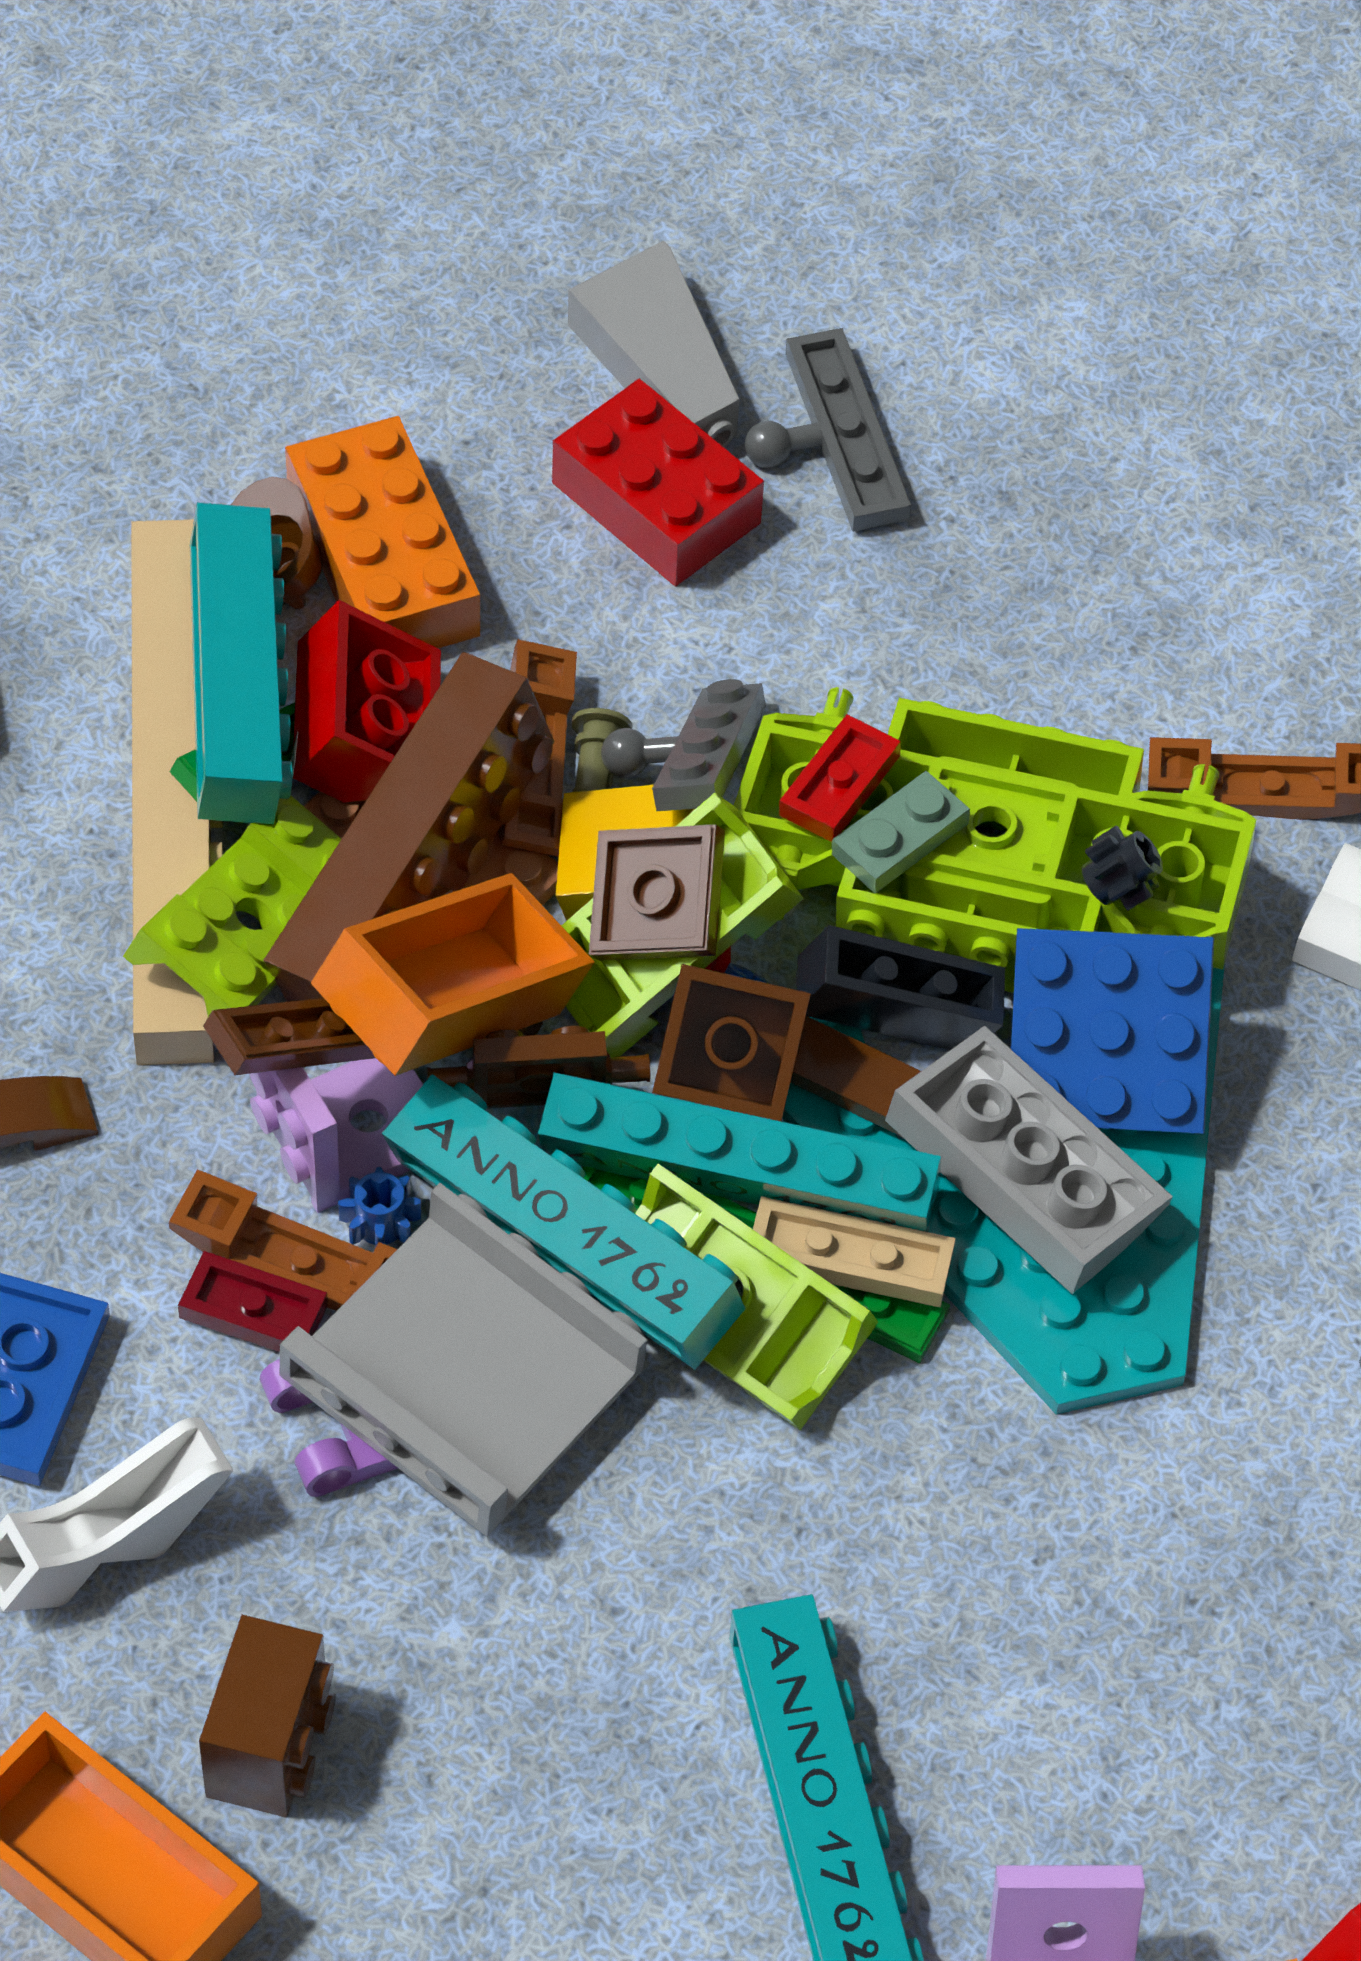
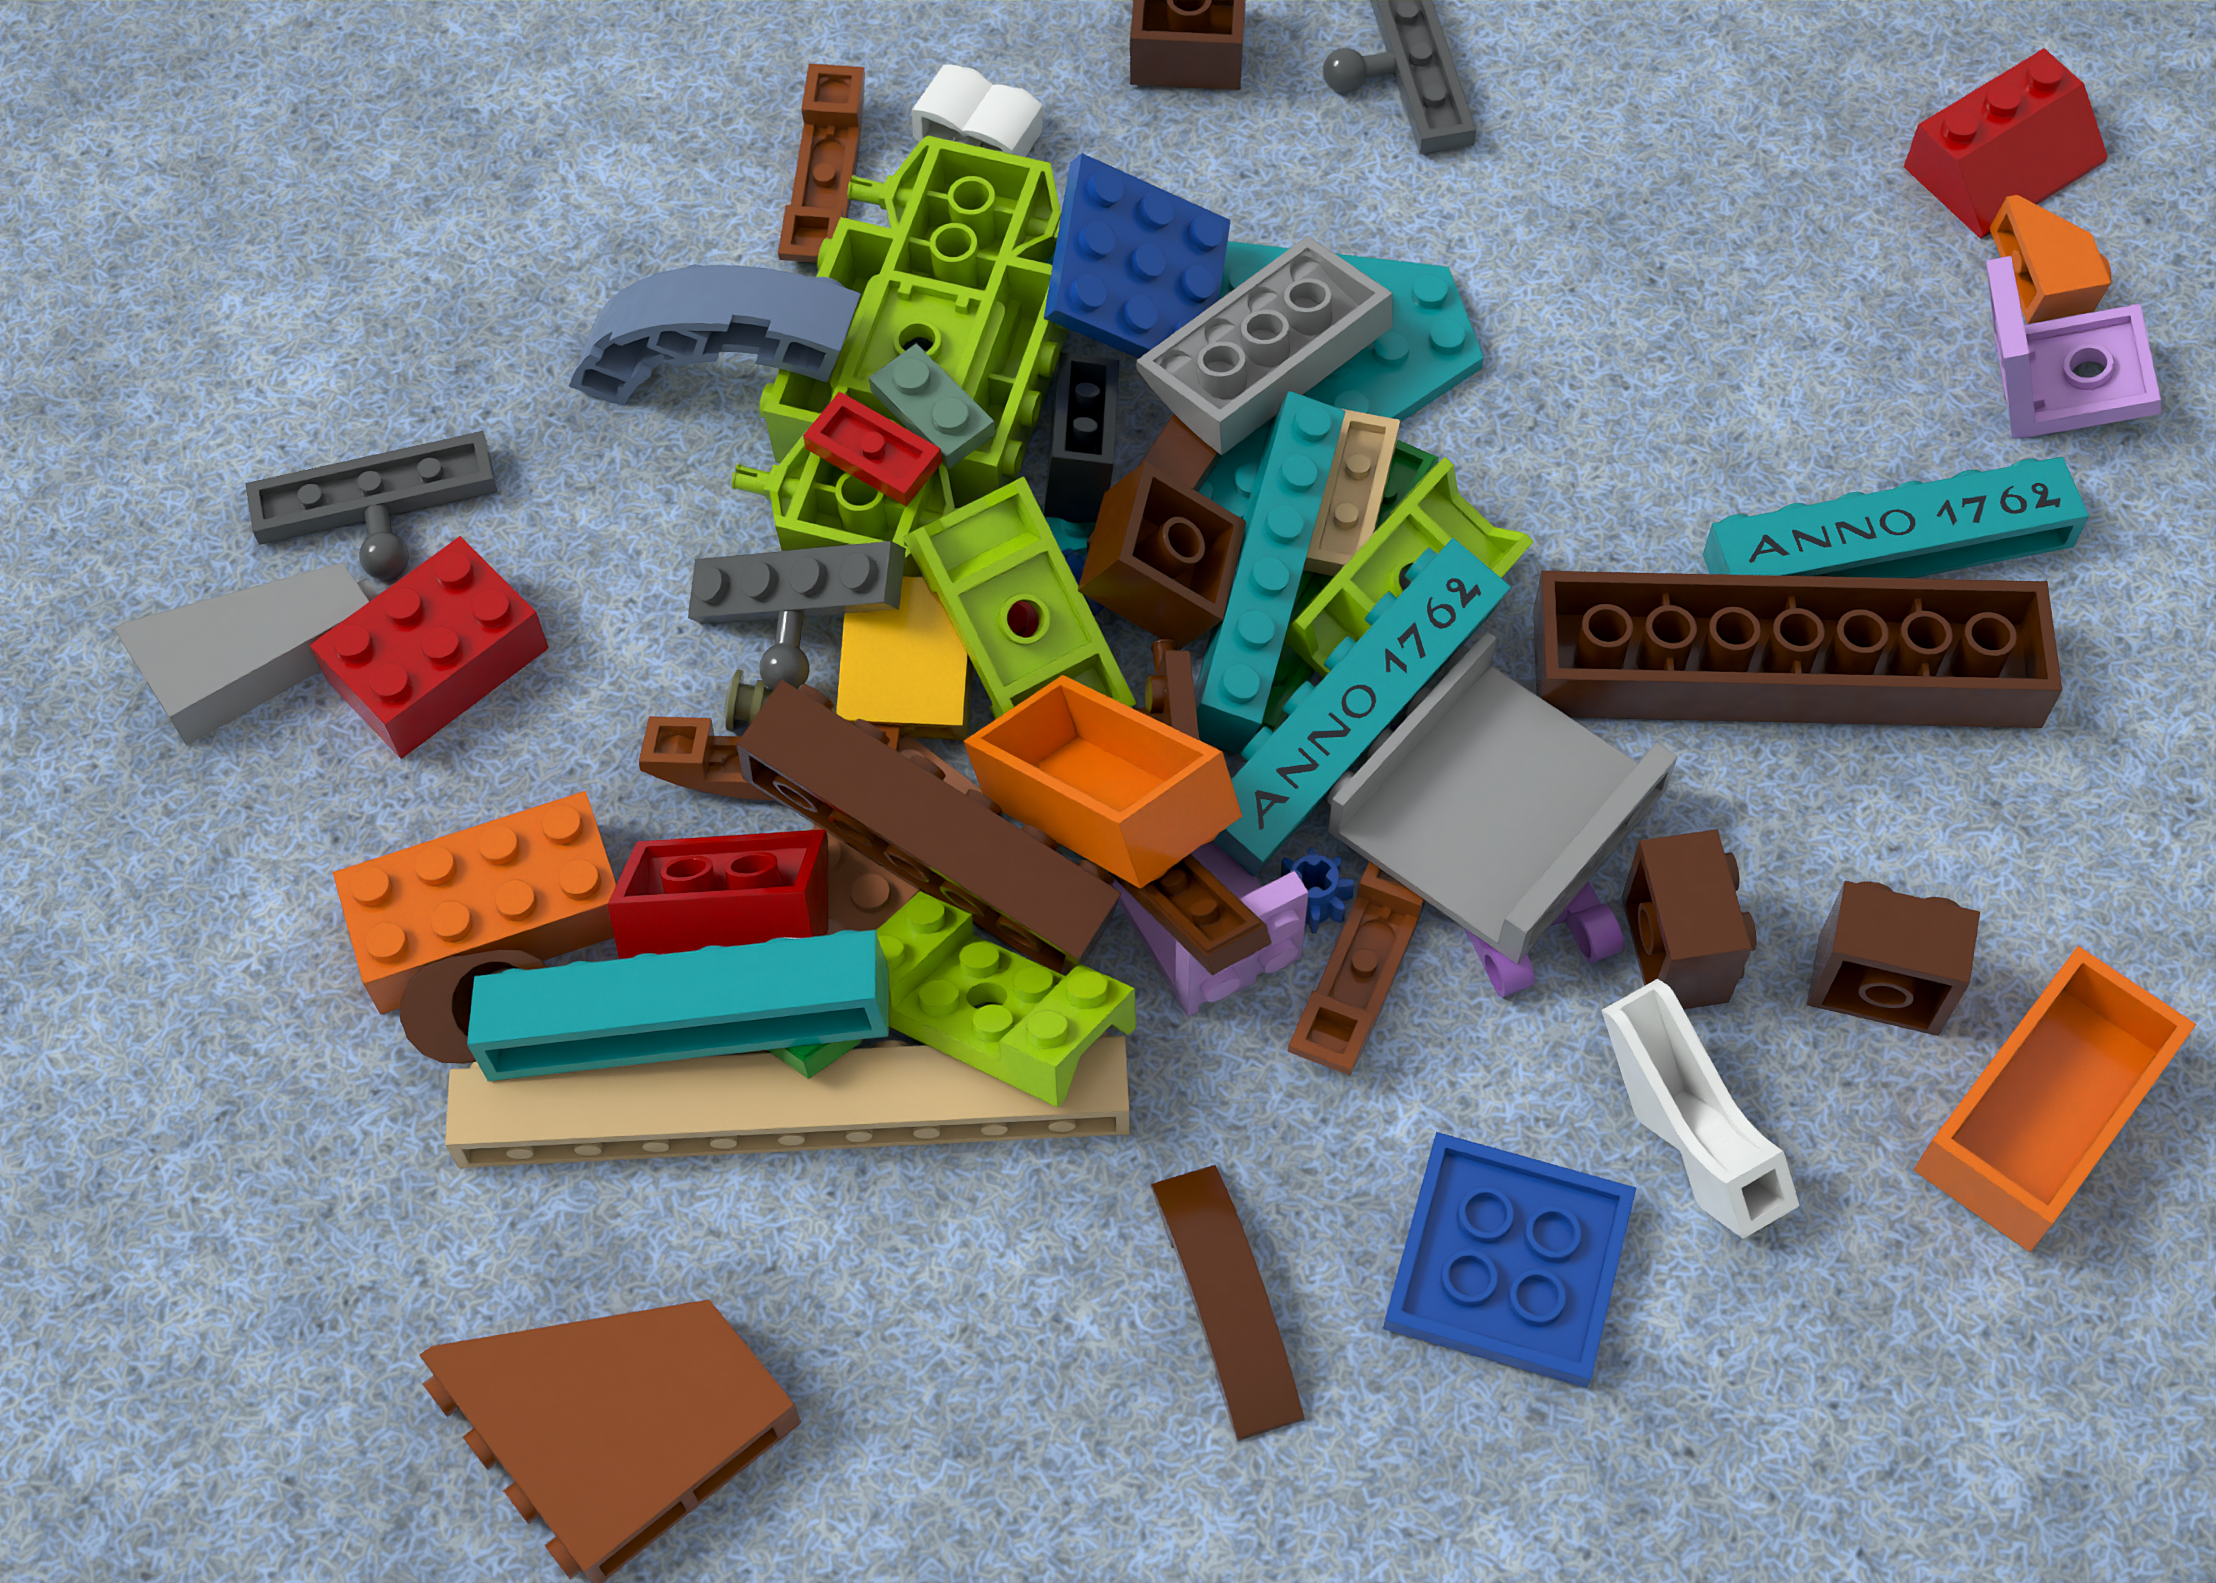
camera: 85 degrees left, 5 degrees up
dark red plate [178,1251,328,1352] -> none
tile [589,824,725,961] -> none
black gear [1082,826,1163,911] -> none
none -> sand blue brick [568,264,861,405]
none -> reddish brown brick [1533,571,2063,728]
none -> reddish brown brick [1621,829,1757,1009]

